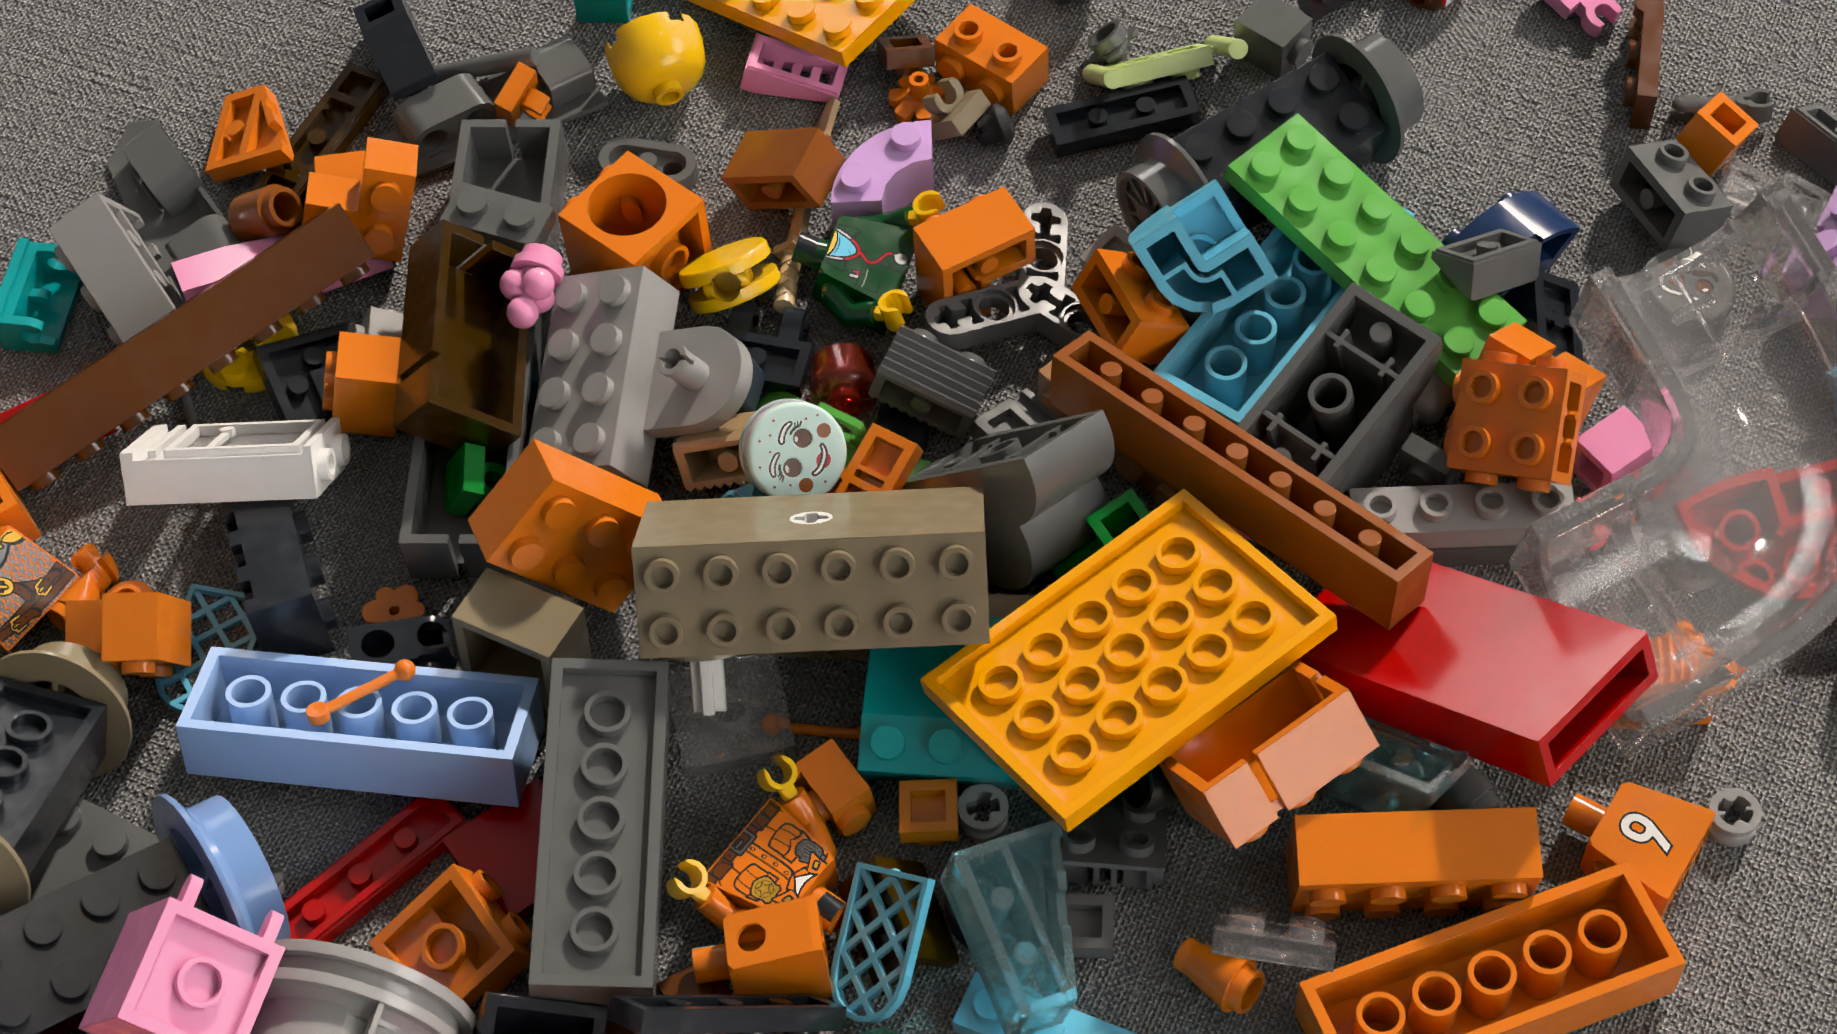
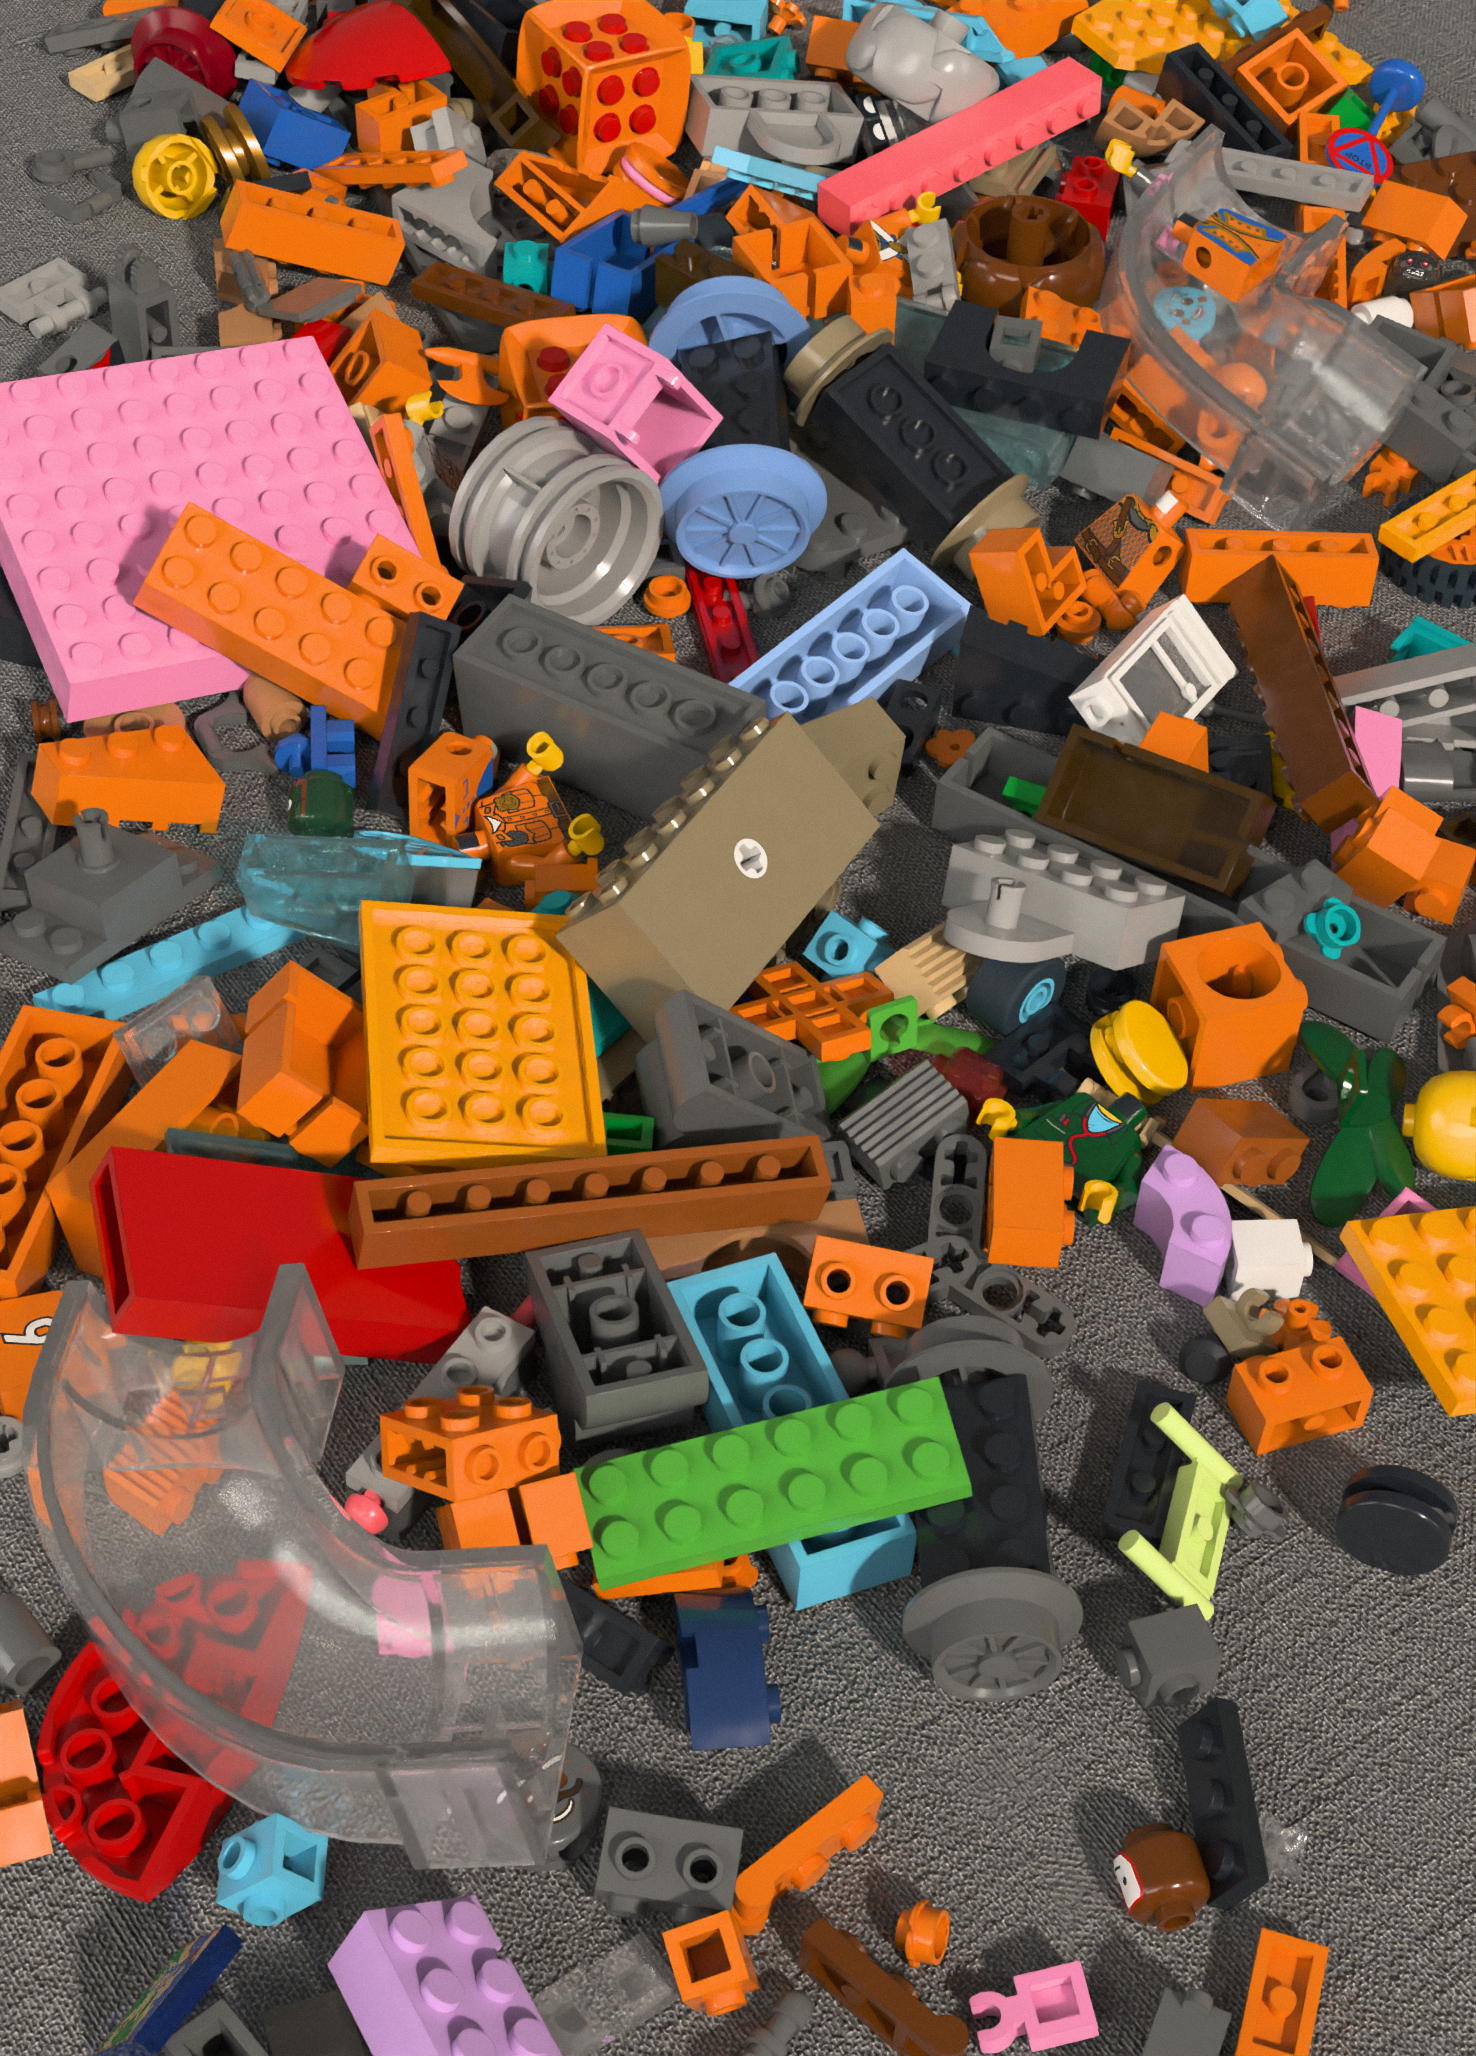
camera: 115 degrees right, 10 degrees down
dark orange brick [228,184,303,242] -> none
orange hinge [306,659,416,726] -> none
orange brick [468,438,662,613] -> none
bright pink piece [499,243,564,329] -> none
light aqua head [739,399,847,496] -> none
reddish brown plate [877,34,935,75] -> none
medium azure brick [1128,179,1279,314] -> none
dark grey slope [1431,228,1542,301] -> none
none -> orange plate [731,1774,884,1935]
none -> orange plate [895,1899,950,1969]
none -> white brick [1224,1219,1313,1301]
none -> dark green piece [1300,1021,1415,1228]
none -> teal plate [1303,897,1361,960]

